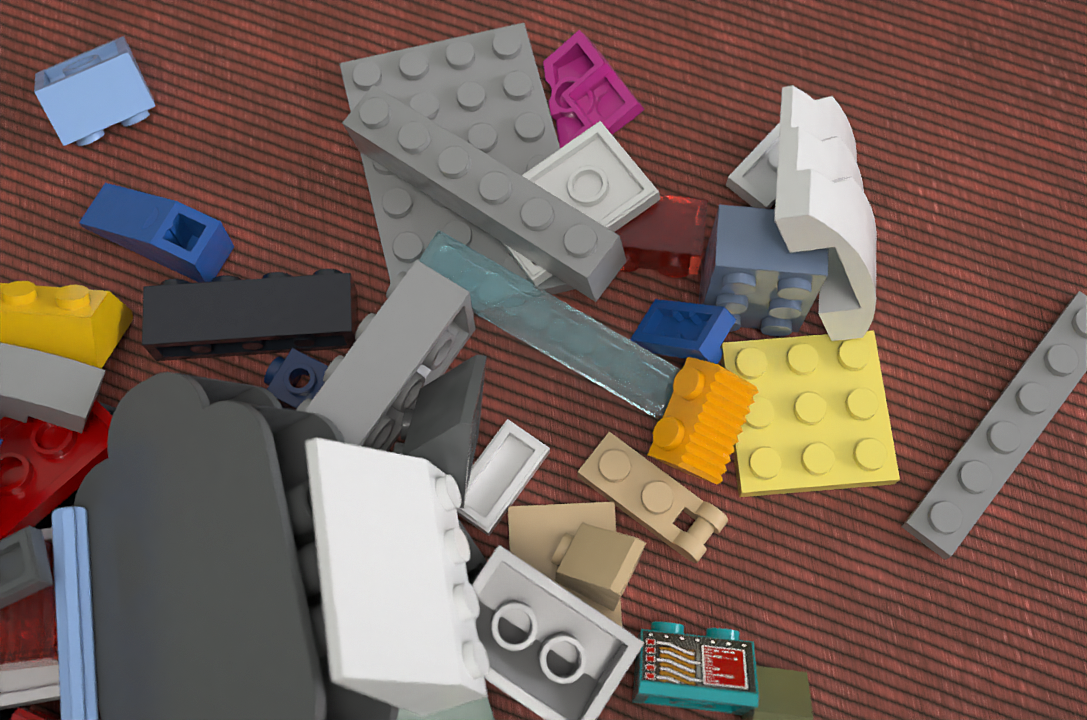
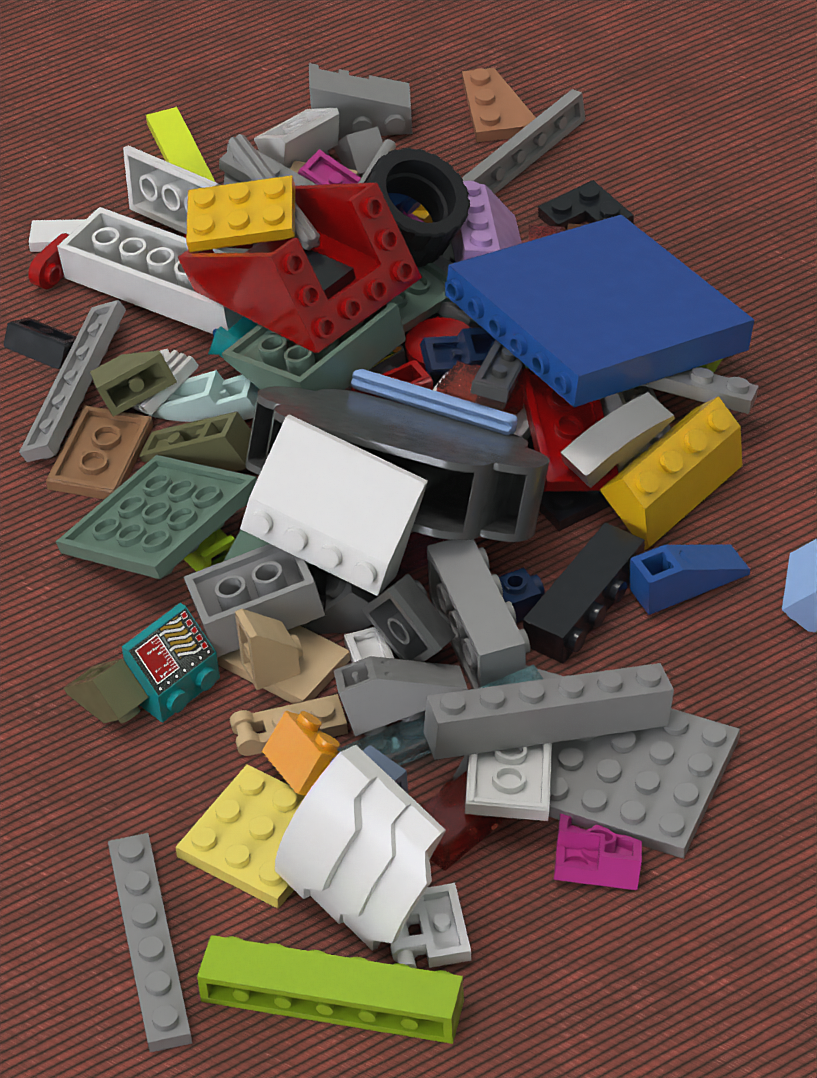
camera: 130 degrees right, 25 degrees down
none -> lime brick [197,935,464,1044]
none -> light grey slope [334,656,468,736]

